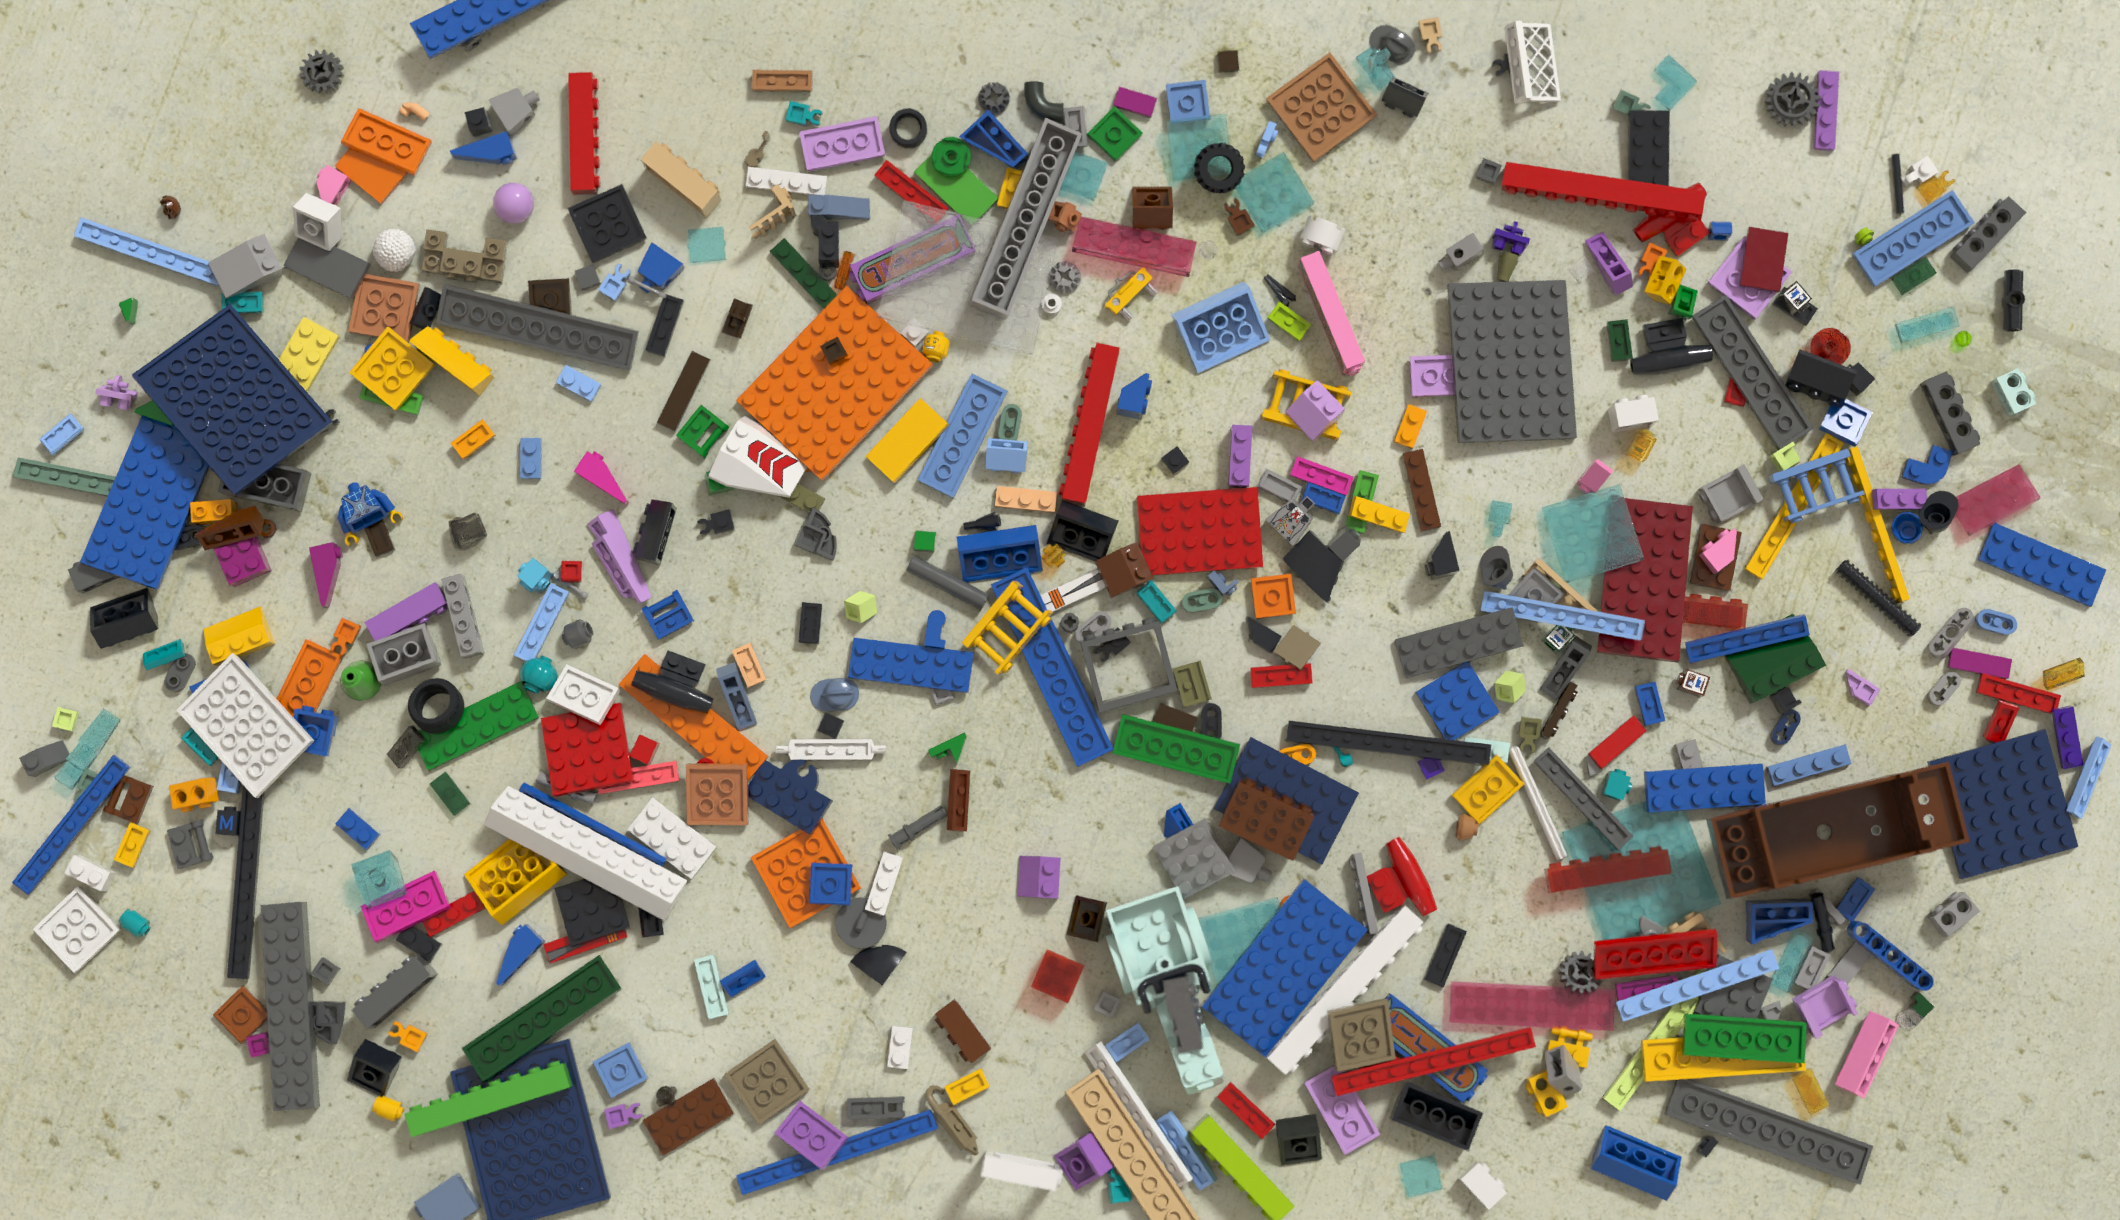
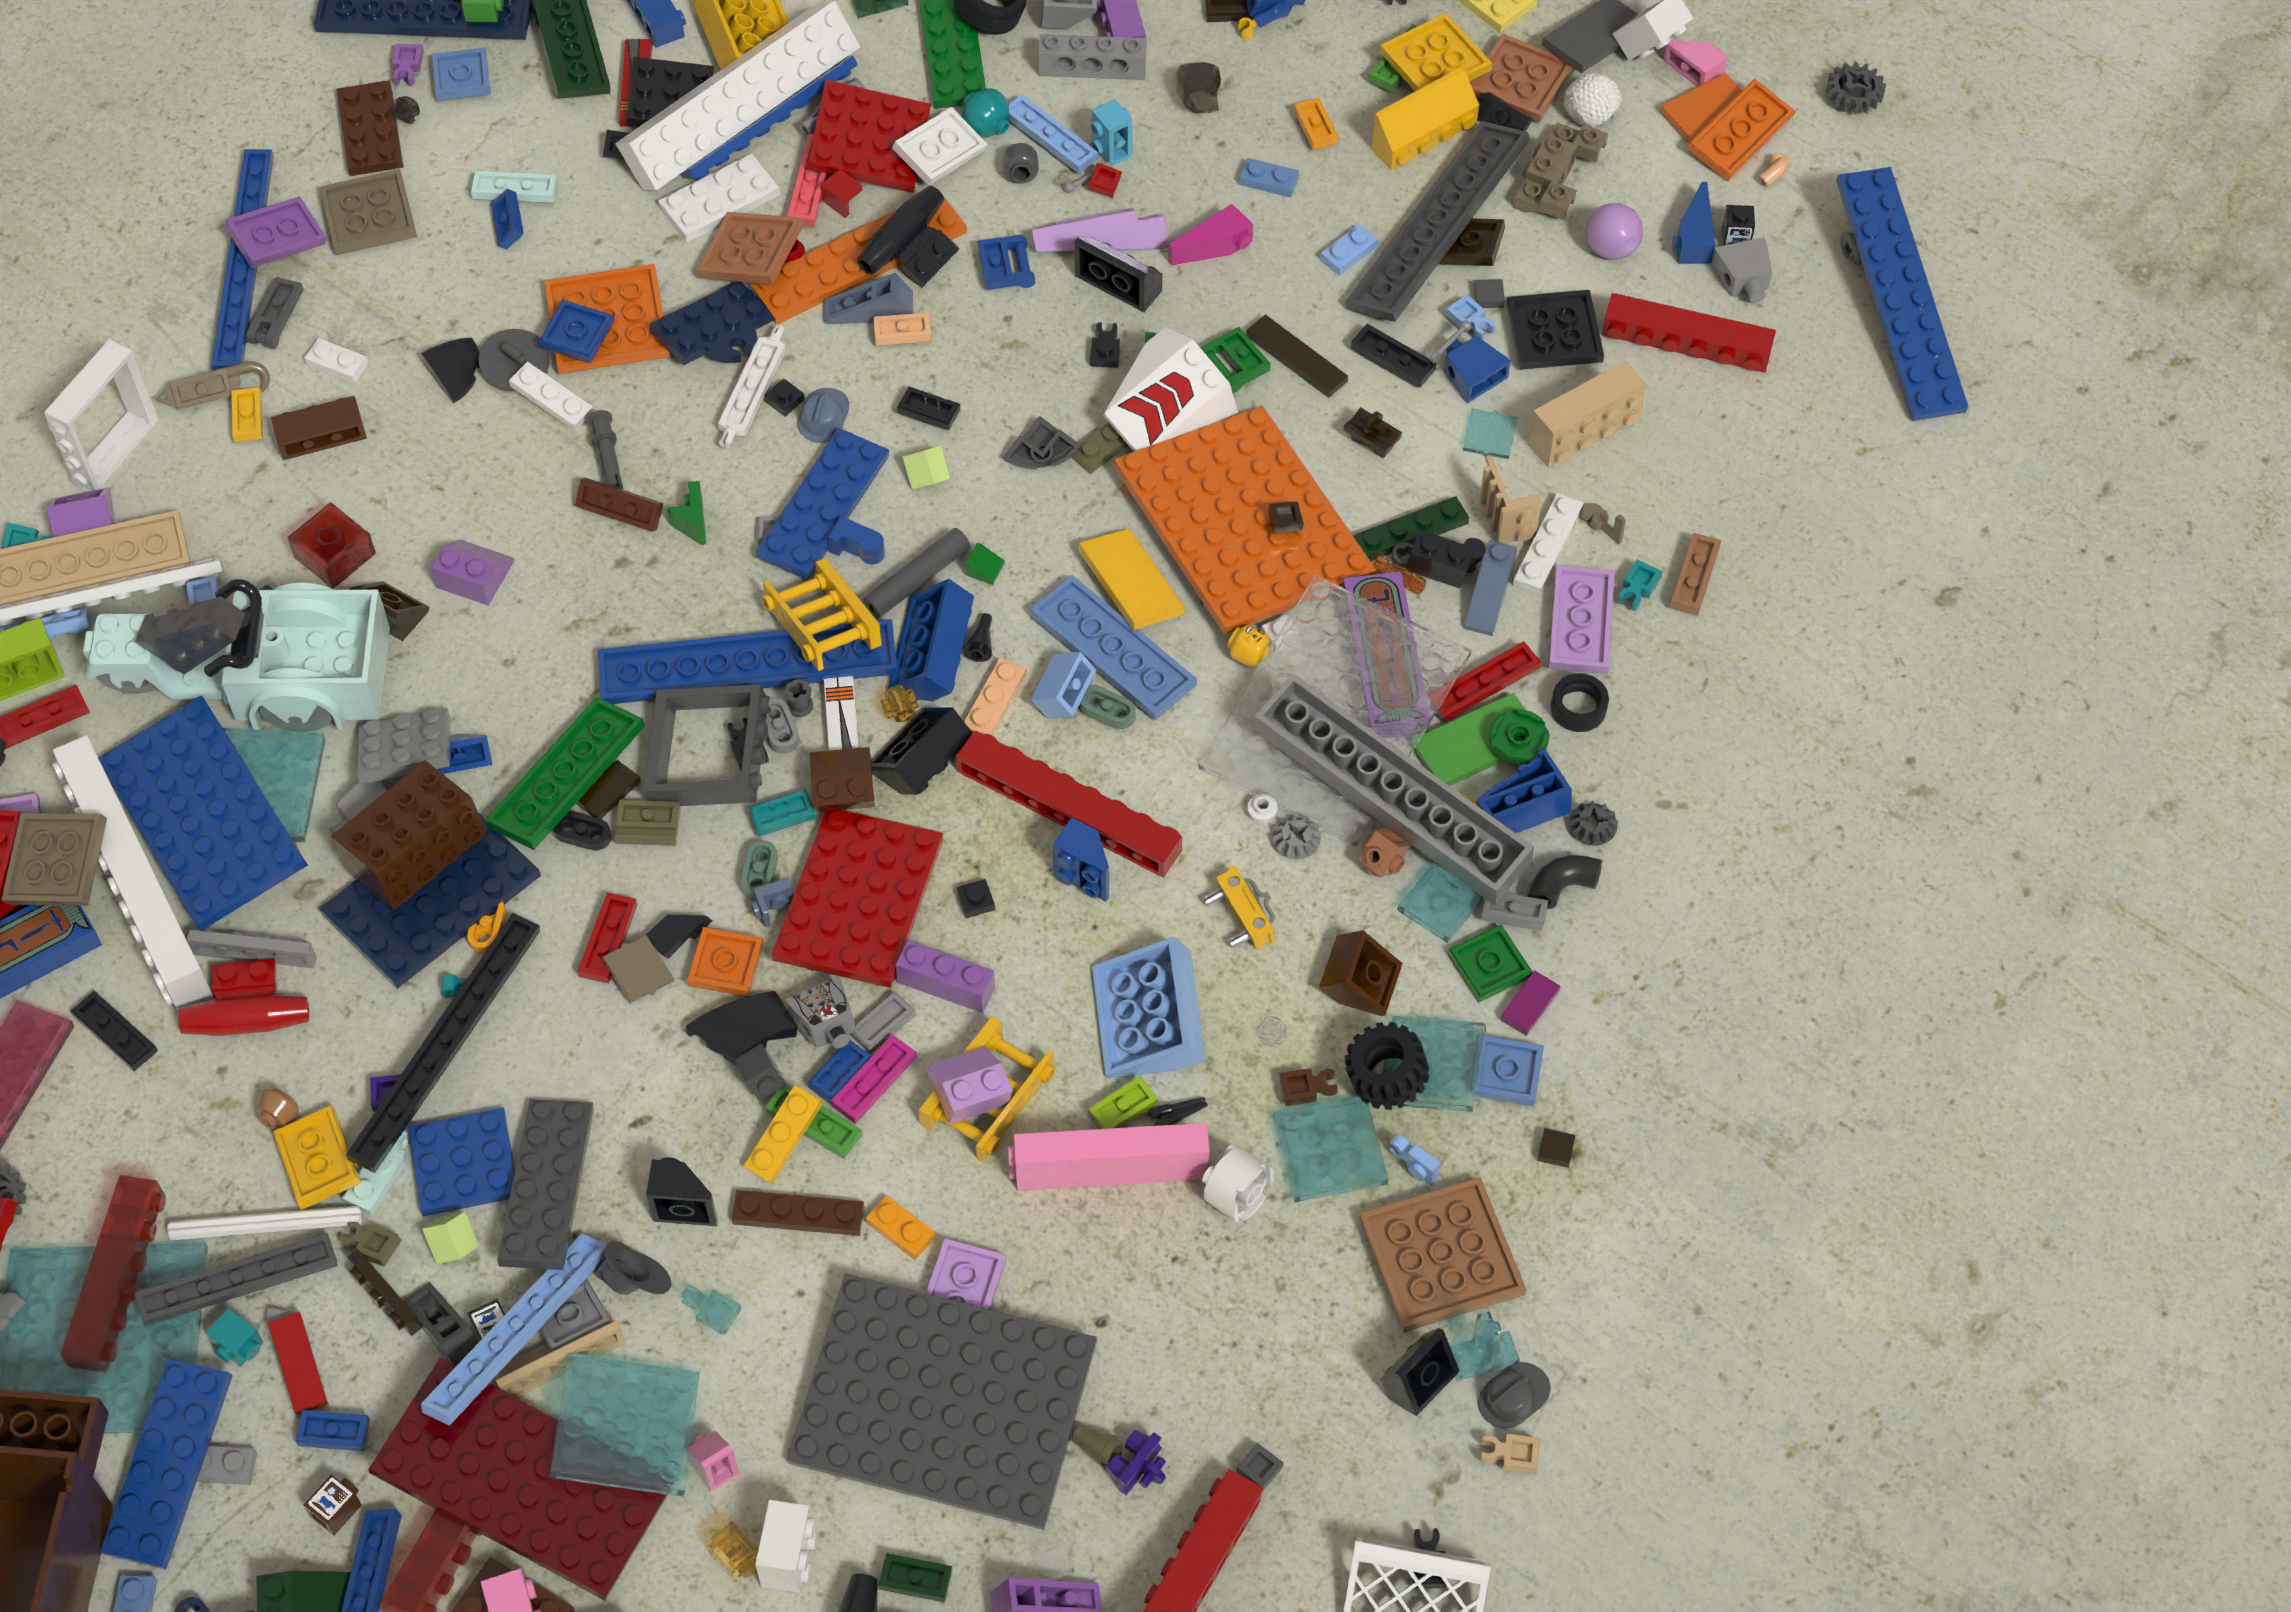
camera: 110 degrees right, 25 degrees down
clear pink plate [1072,216,1197,277] -> none
light grey torso [1438,232,1484,271] -> none

